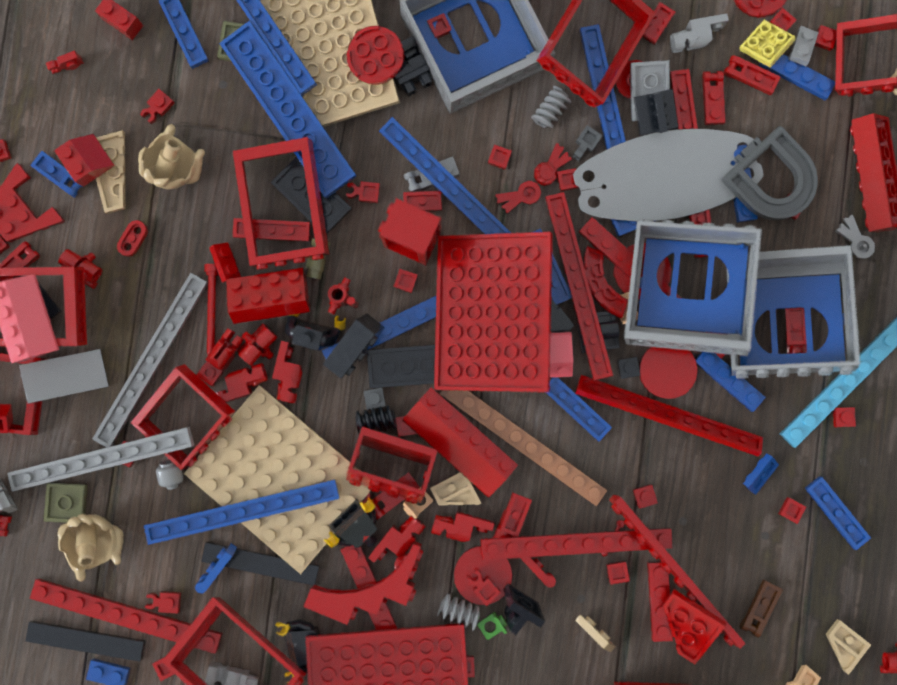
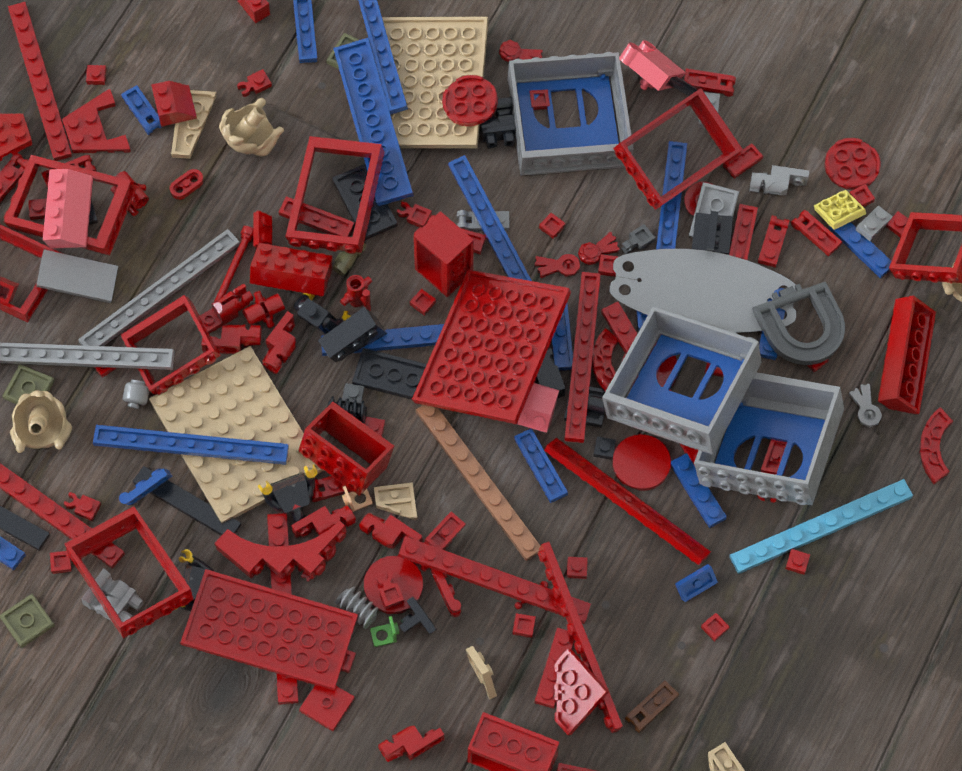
camera: 20 degrees right, 20 degrees down
red plate [46,50,84,74] -> none
red slope [402,387,518,498] -> none
light grey piece [531,85,571,128] -> none
blue plate [805,476,871,550] -> none

